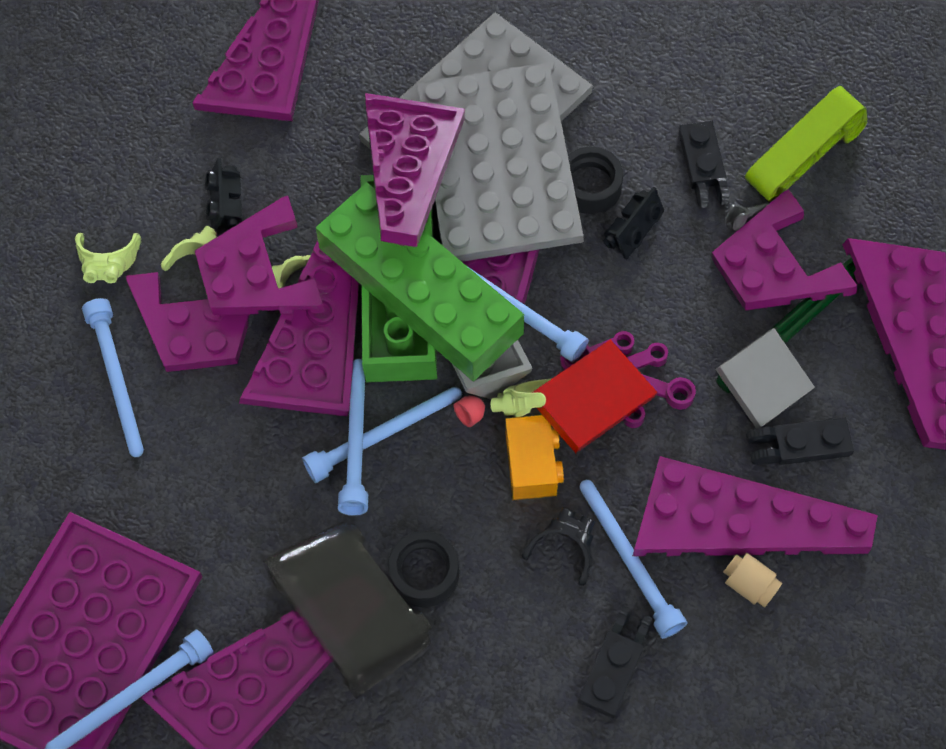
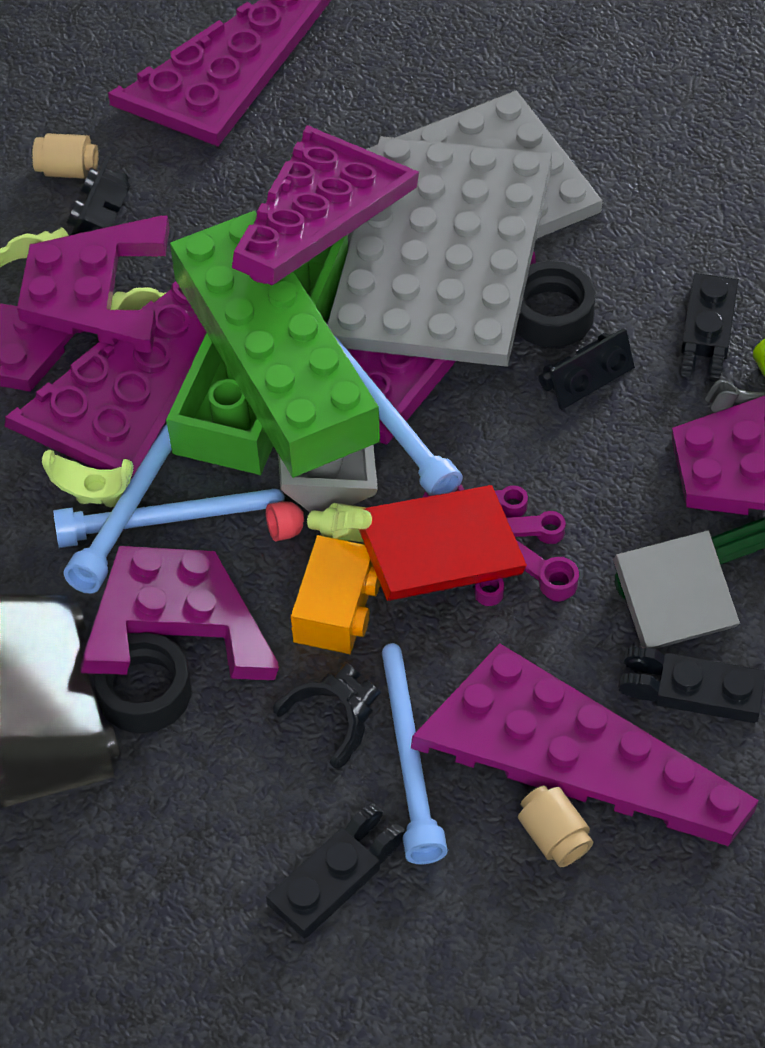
camera: 20 degrees right, 10 degrees down
none -> tan brick [32,133,98,179]
none -> yellowish green helmet [42,450,133,507]
none -> magenta wing [81,546,279,680]

